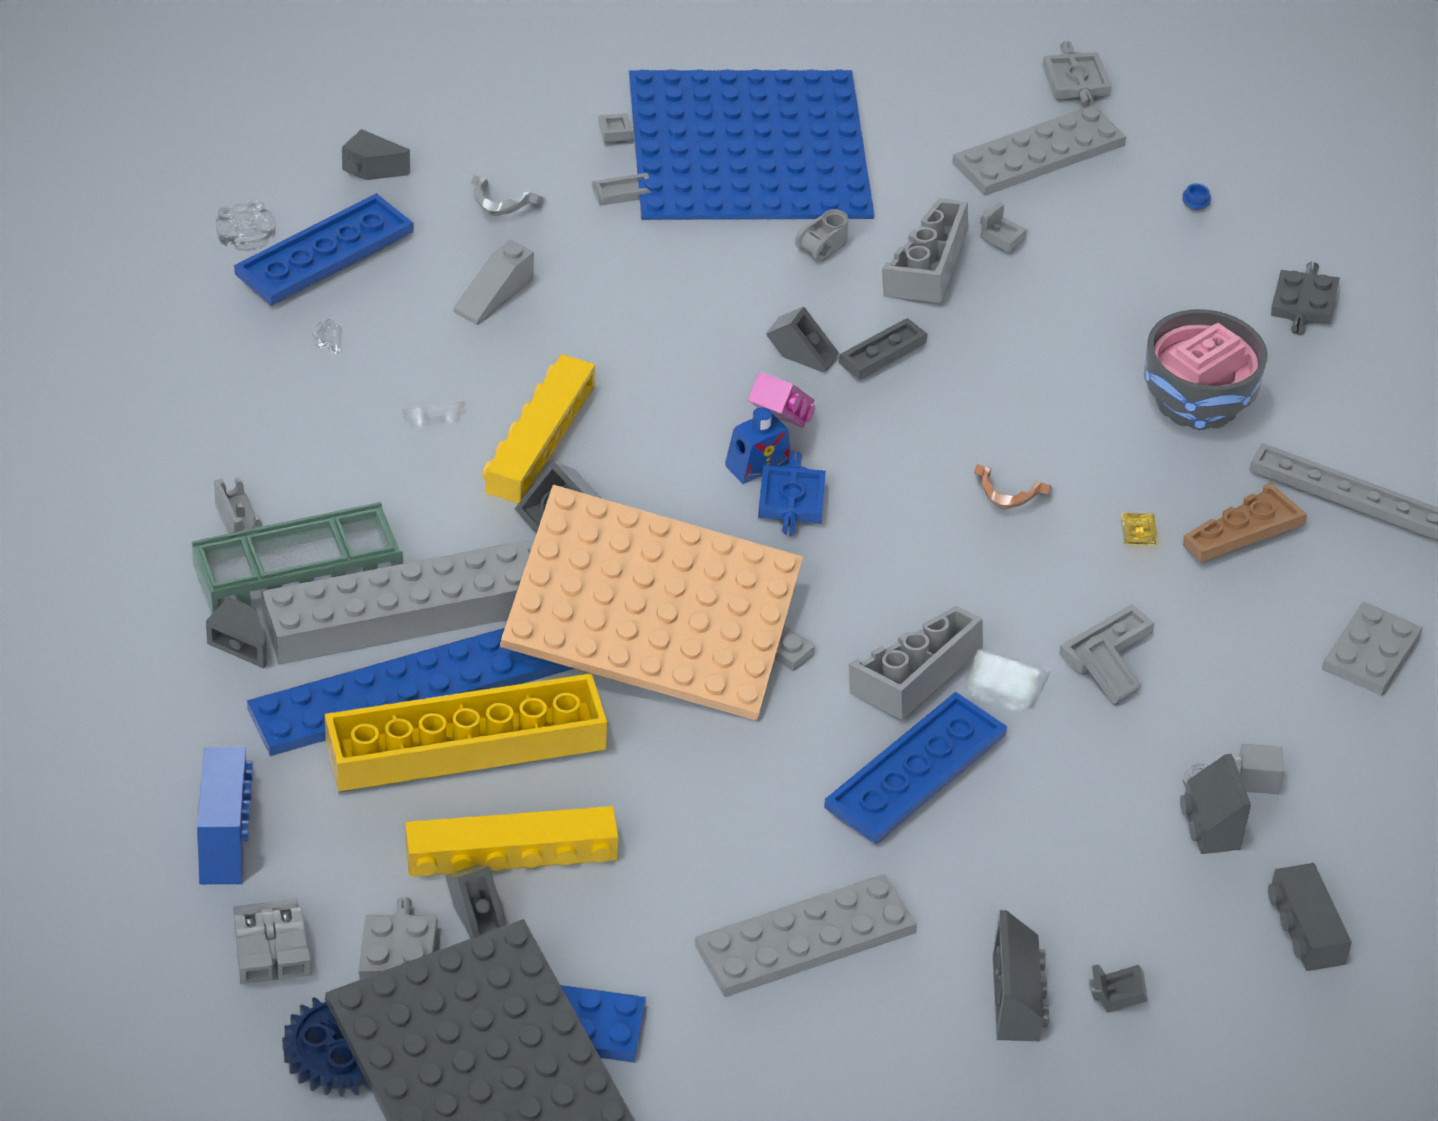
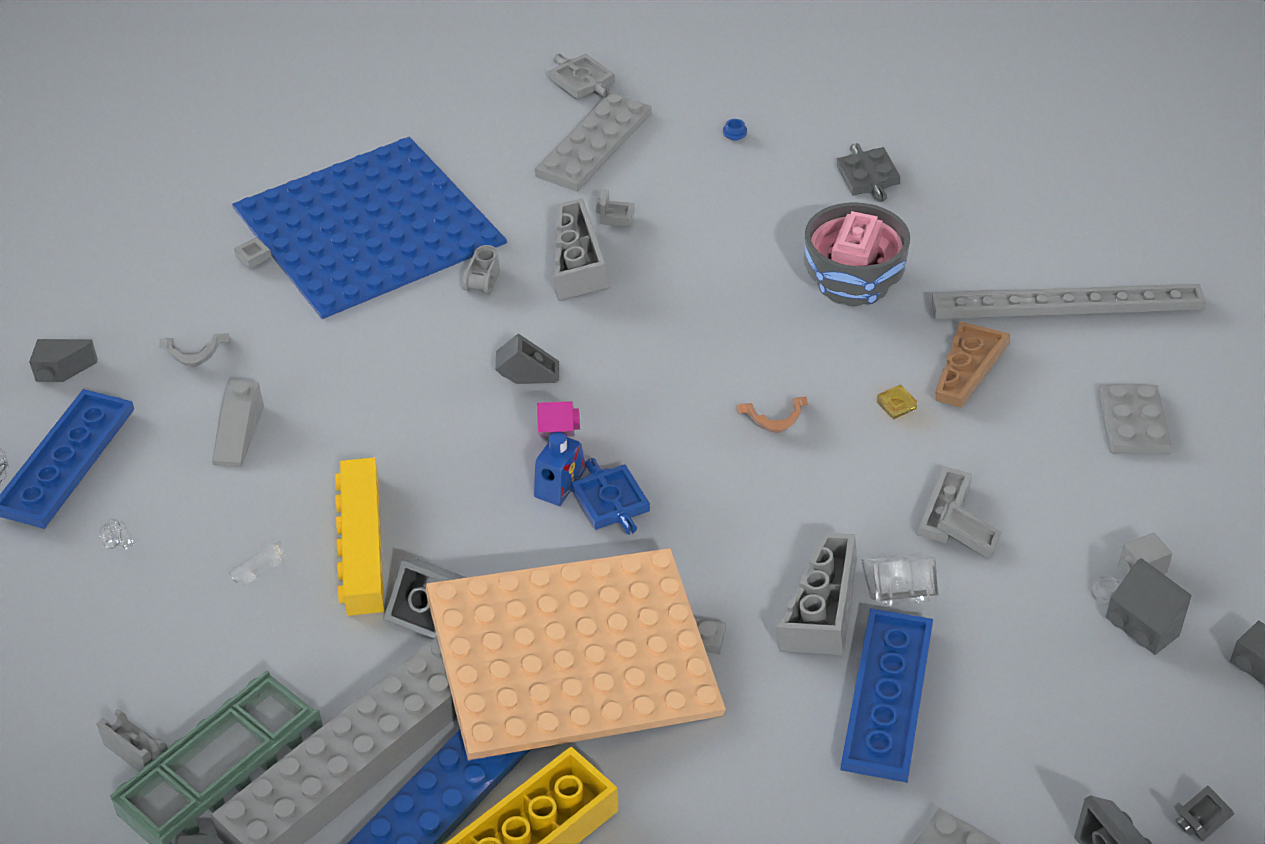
camera: 25 degrees left, 0 degrees up
light grey tile [592,173,653,206] -> none
dark grey plate [839,318,928,379] -> none

